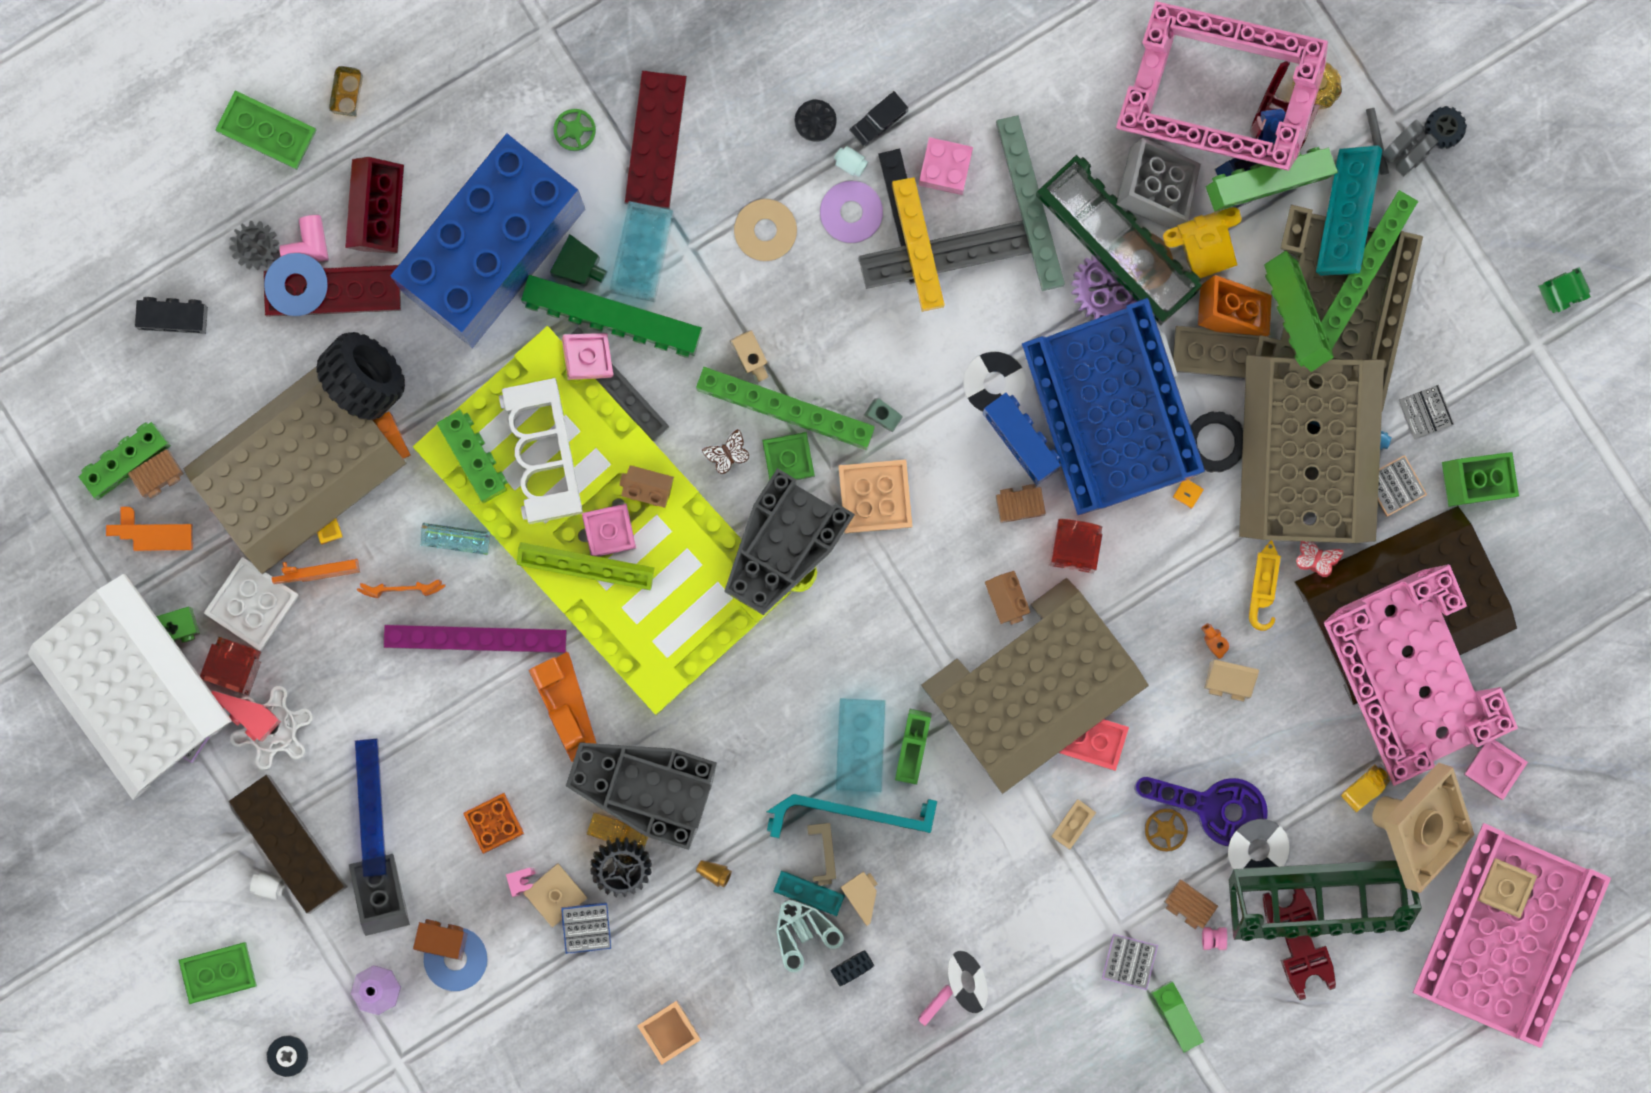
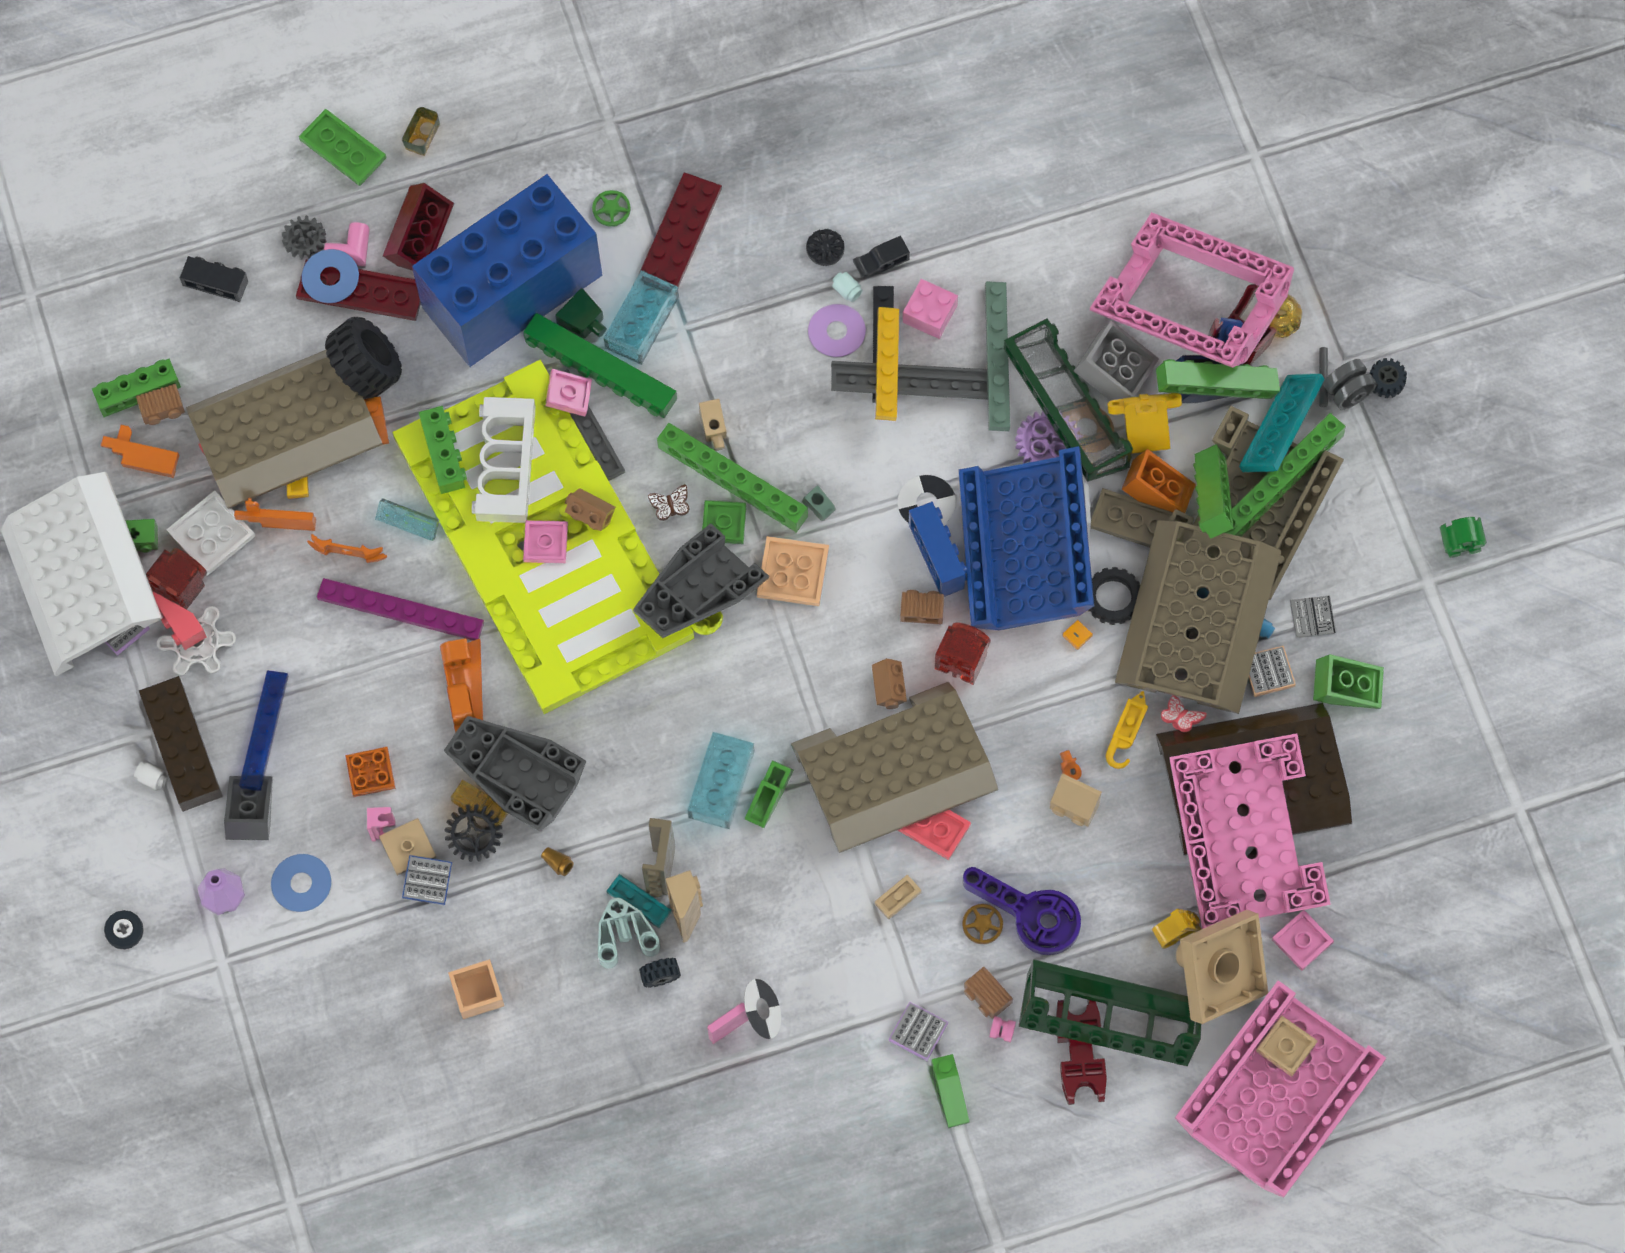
camera: 15 degrees right, 15 degrees down
bright green tile [178,942,257,1004] -> none
dark orange brick [413,919,468,961] -> none
lime plate [517,542,655,590] -> none
tan sticker [734,199,797,261] -> none
teal panel [766,794,938,839] -> none
sticker [1228,819,1290,869] -> none

